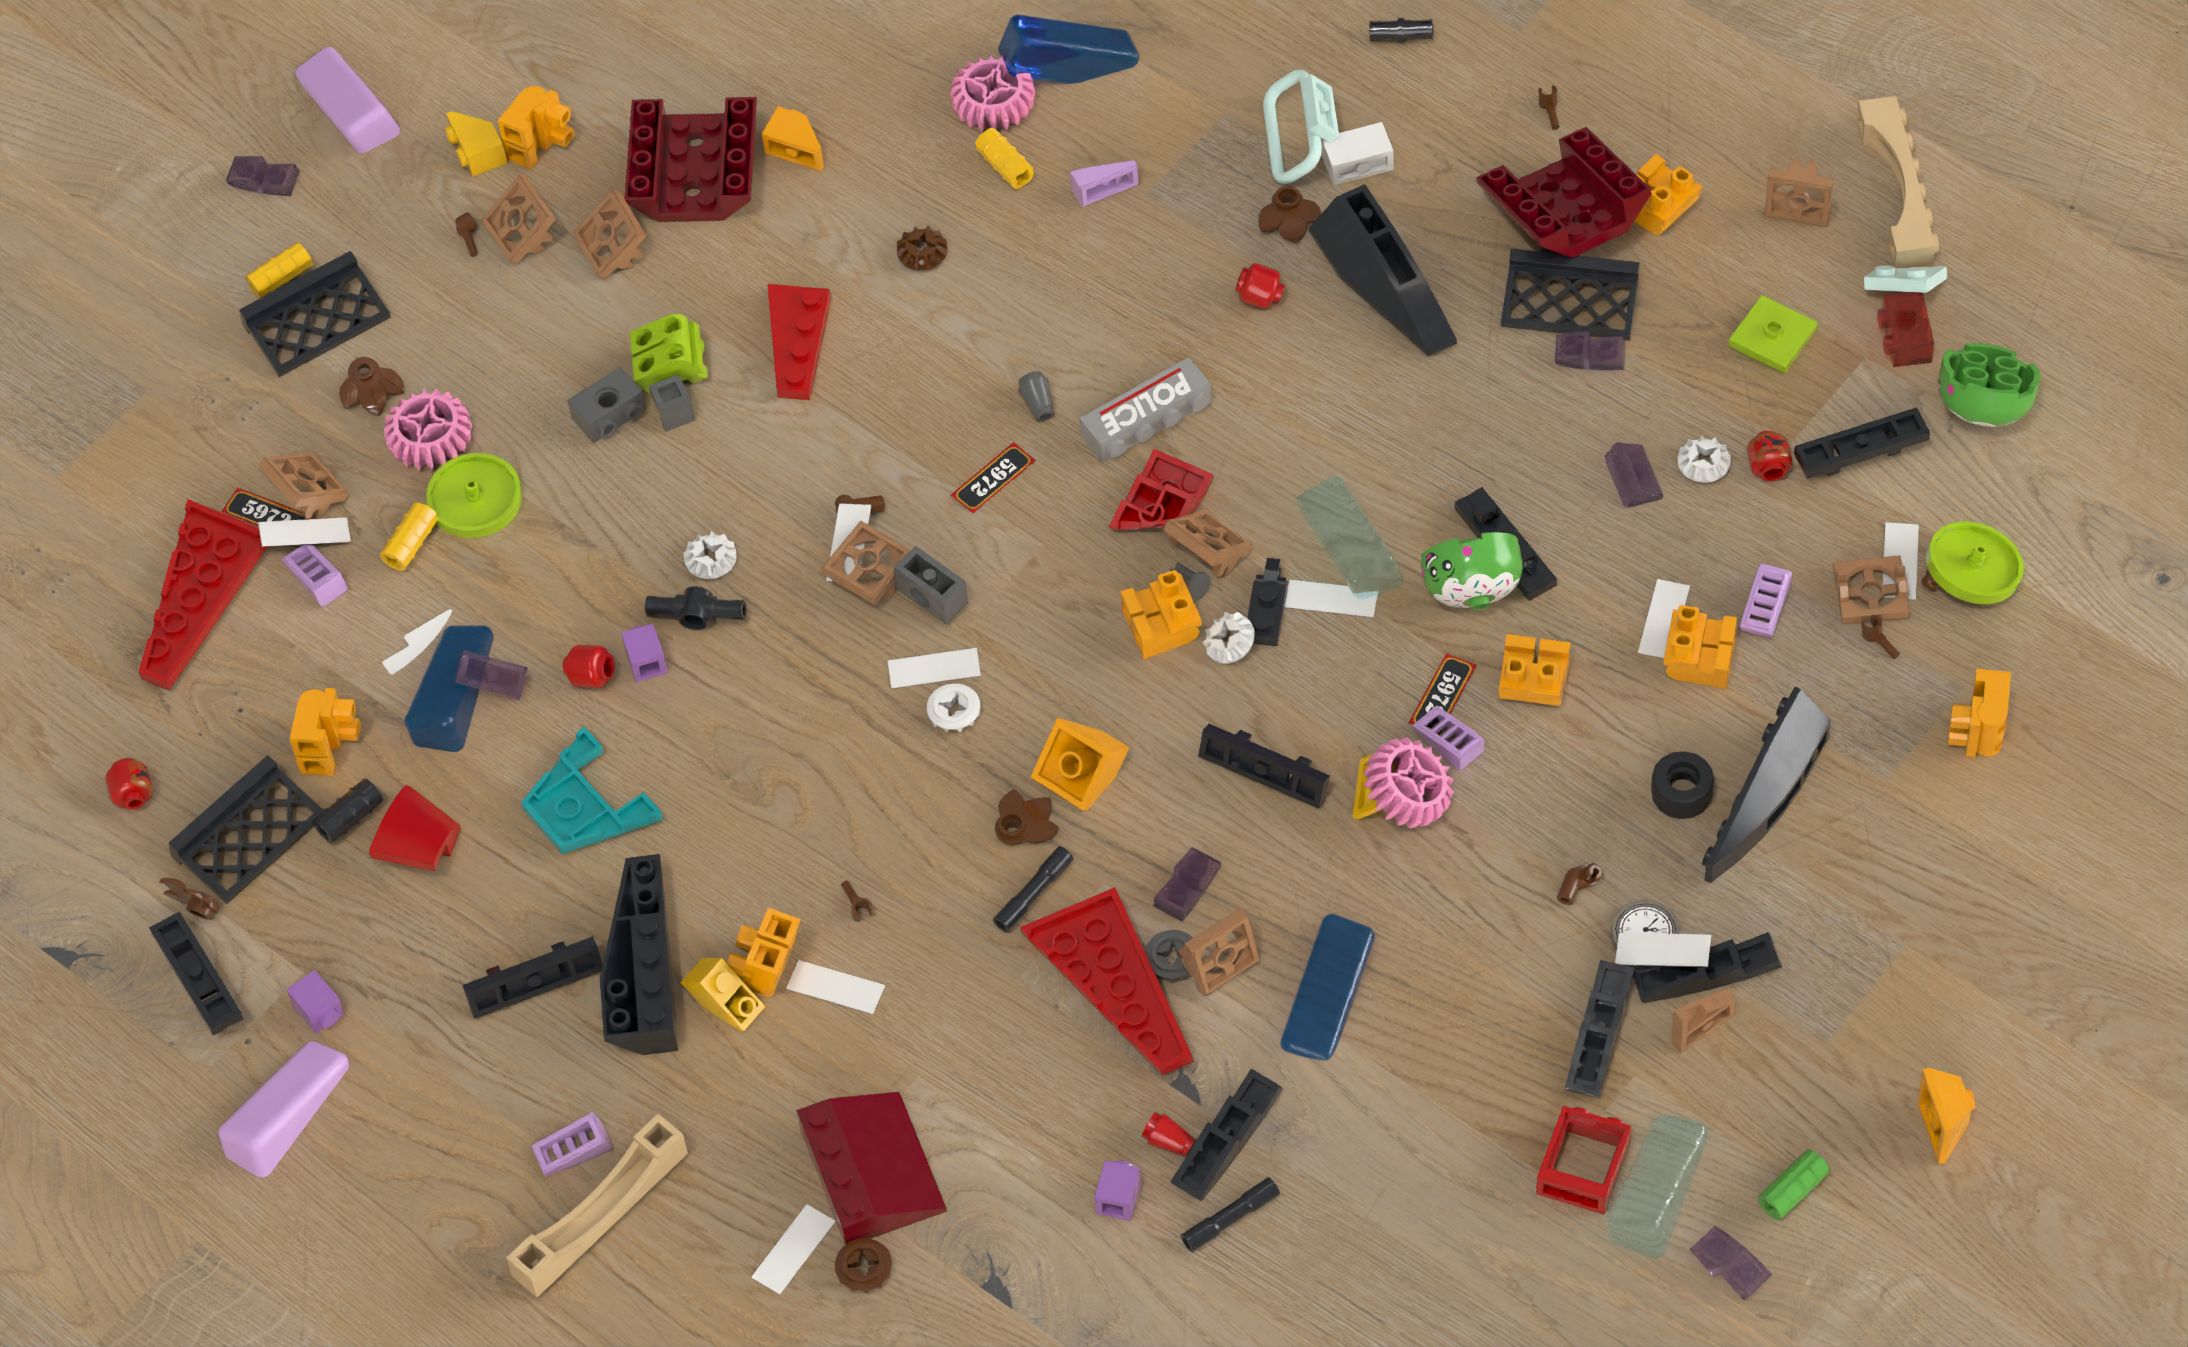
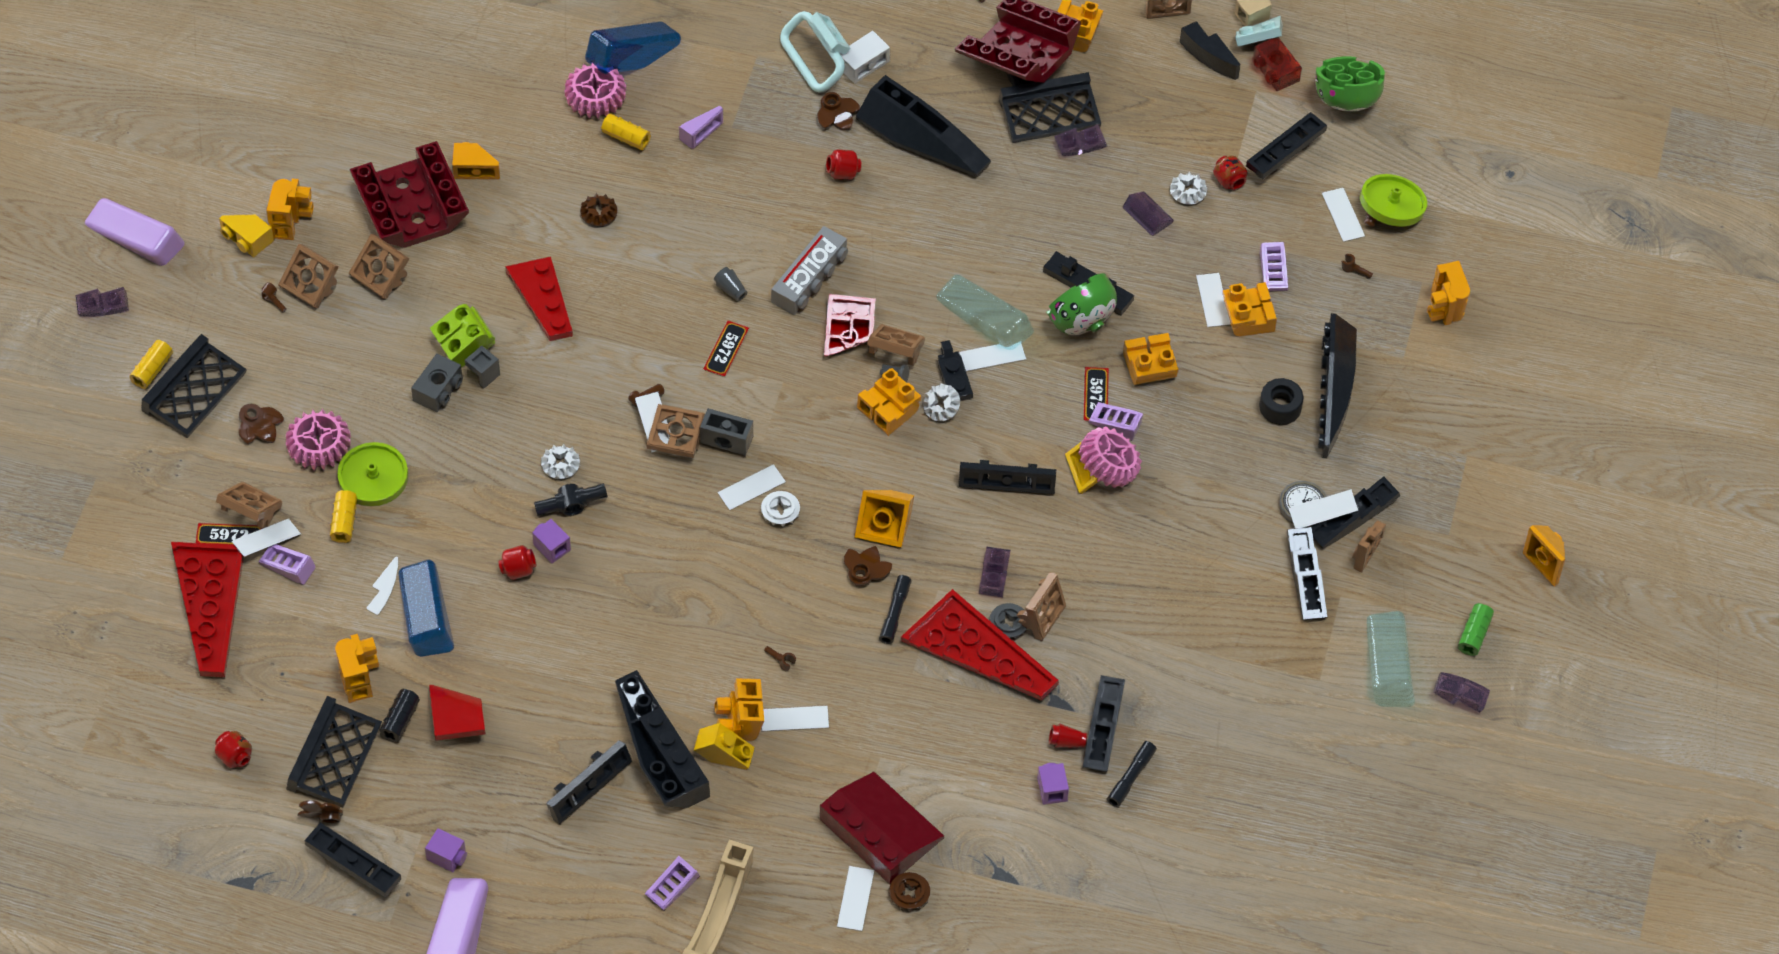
camera: 30 degrees left, 0 degrees up
clear purple slope [455,650,528,700] -> none
teal wing [521,726,663,854] -> none
piece [1280,914,1375,1061] -> none
red window [1536,1105,1631,1215] -> none
reddish brown arm [1557,863,1602,905] -> none
lime plate [1728,295,1818,374] -> none
medium nougat piece [1833,555,1910,624] -> none
none -> black slope [1180,21,1241,80]

